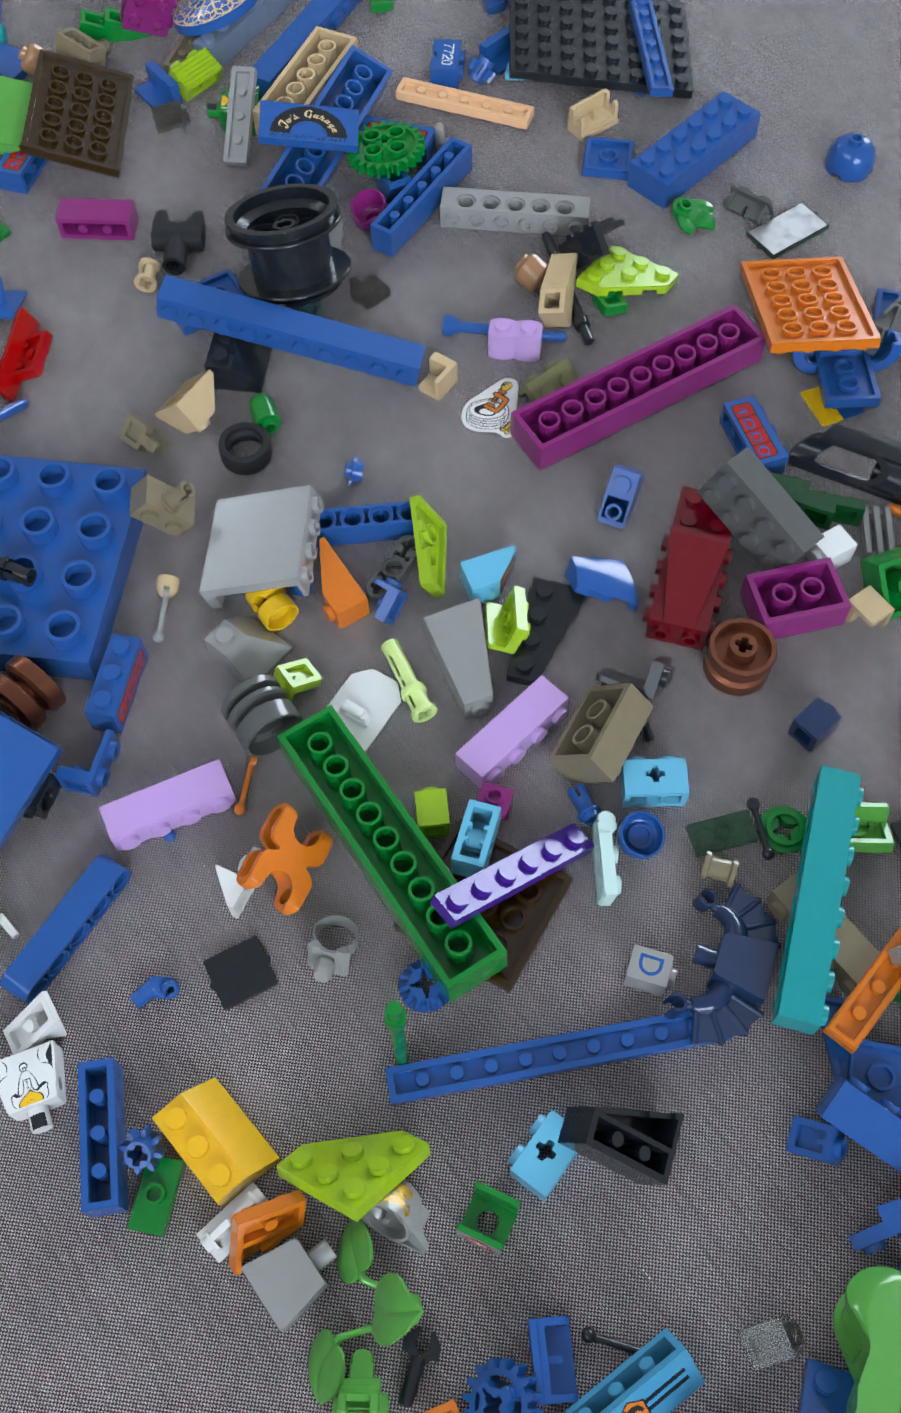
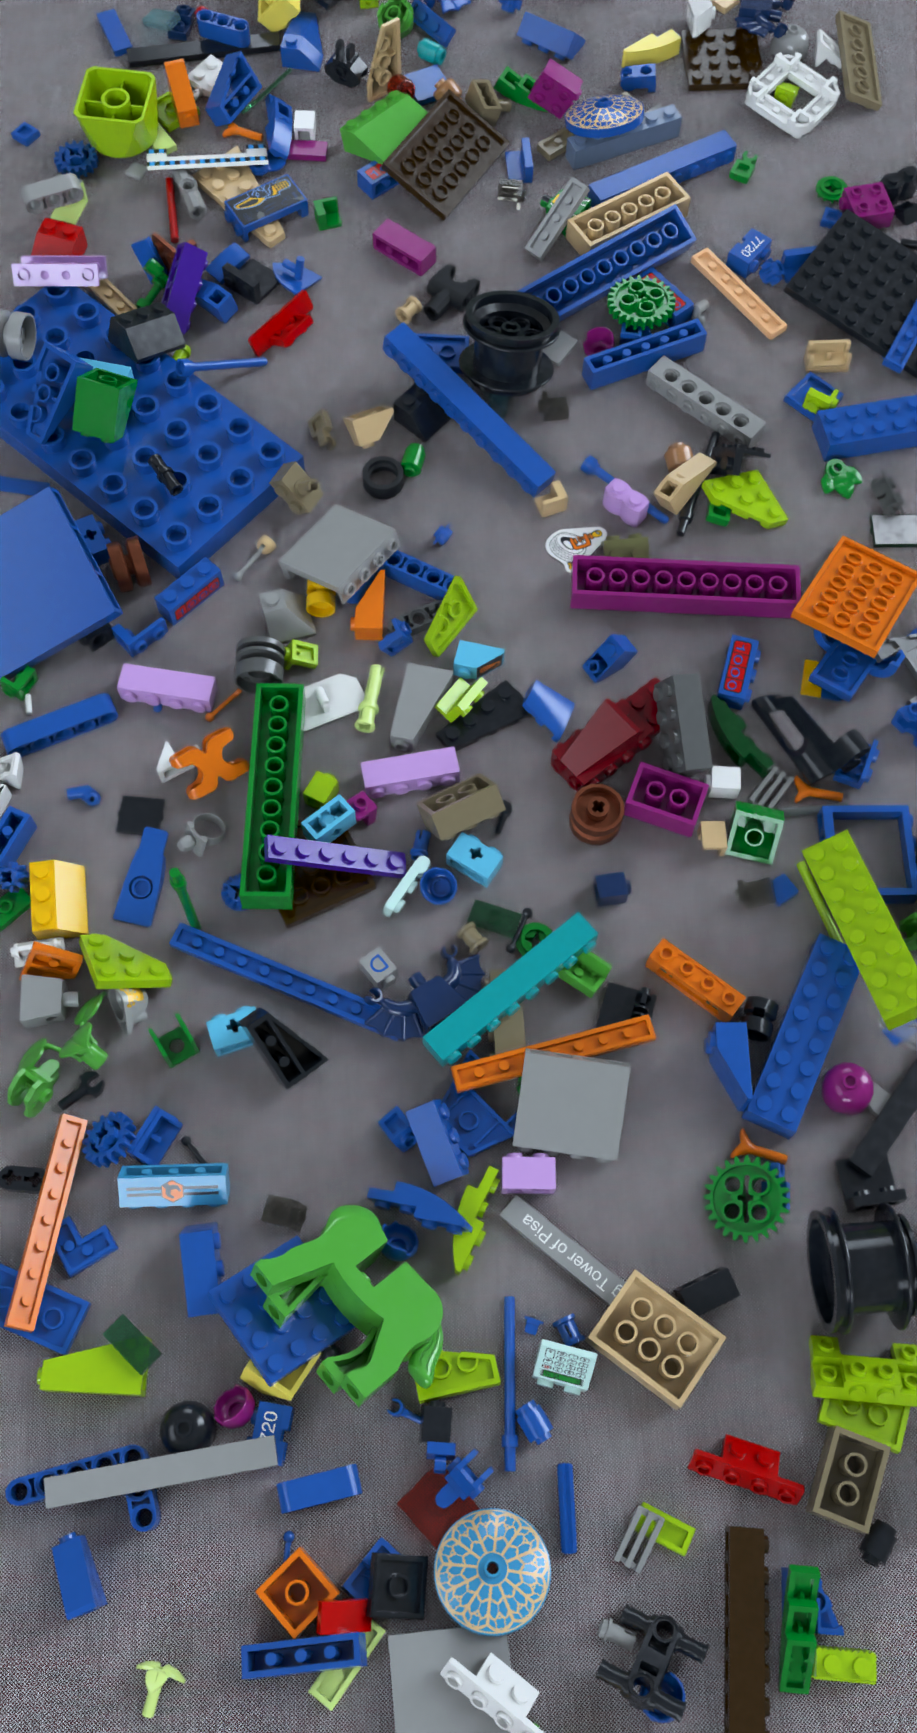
camera: 30 degrees right, 5 degrees up
lime brick [169,47,223,102] -> none
blue tile [258,100,359,153] -> none
black bracket [595,655,675,700] -> none
none -> blue piece [113,827,169,927]
none -> lime bracket [802,387,839,414]

